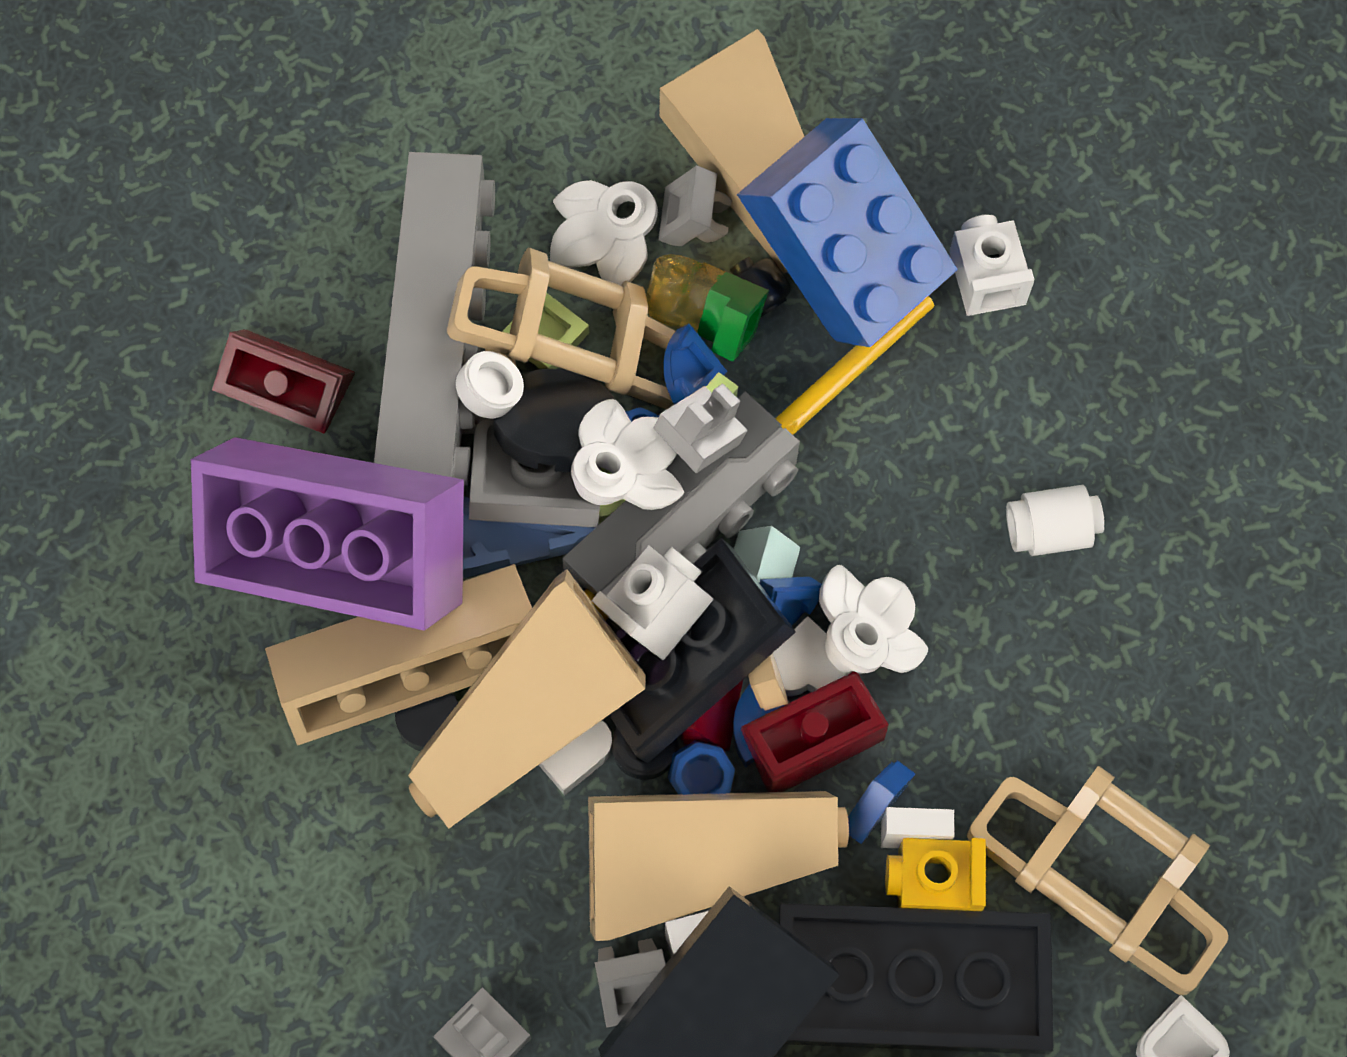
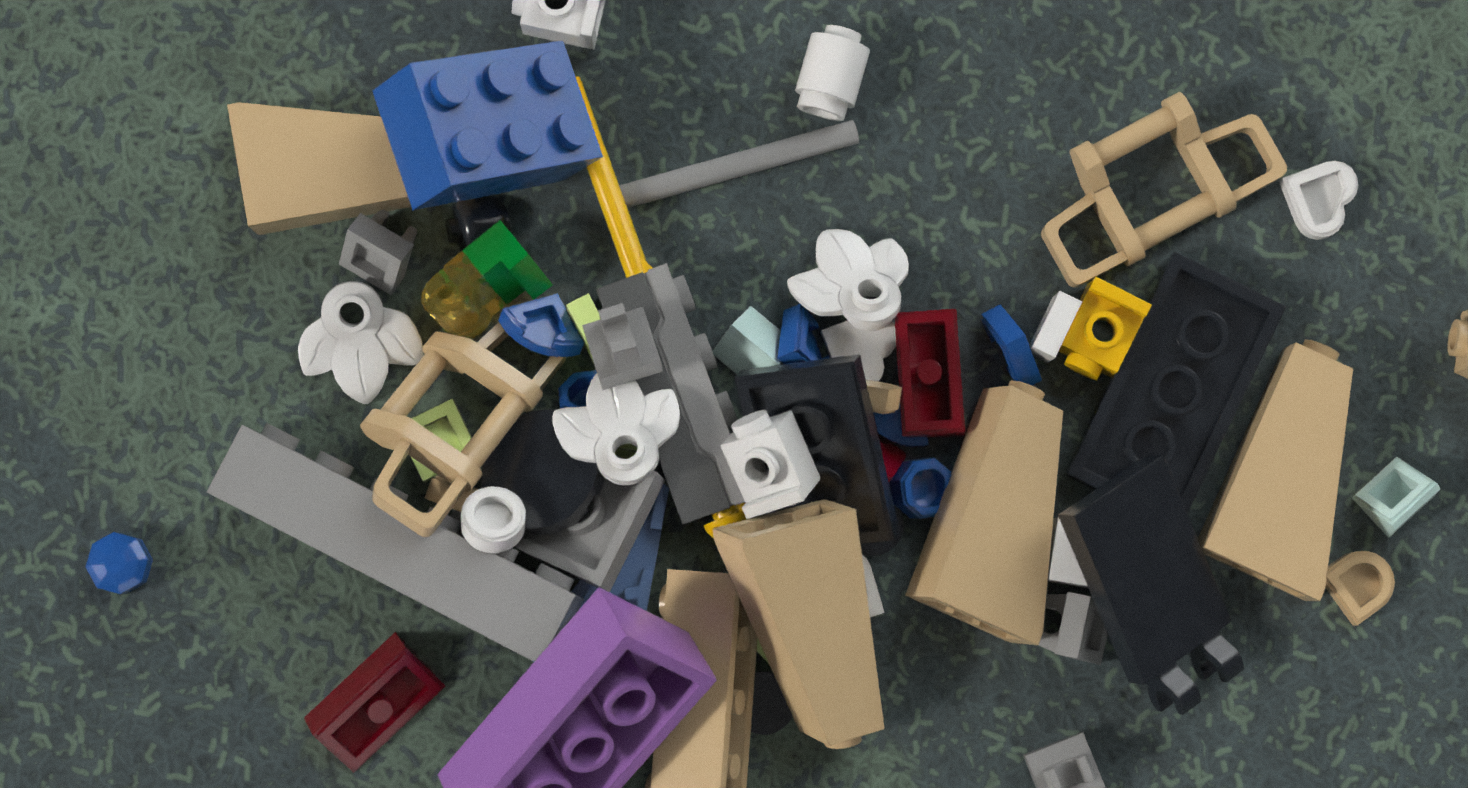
camera: 70 degrees left, 15 degrees up
none -> blue tile [86,532,153,594]
none -> light grey bar [619,120,859,208]

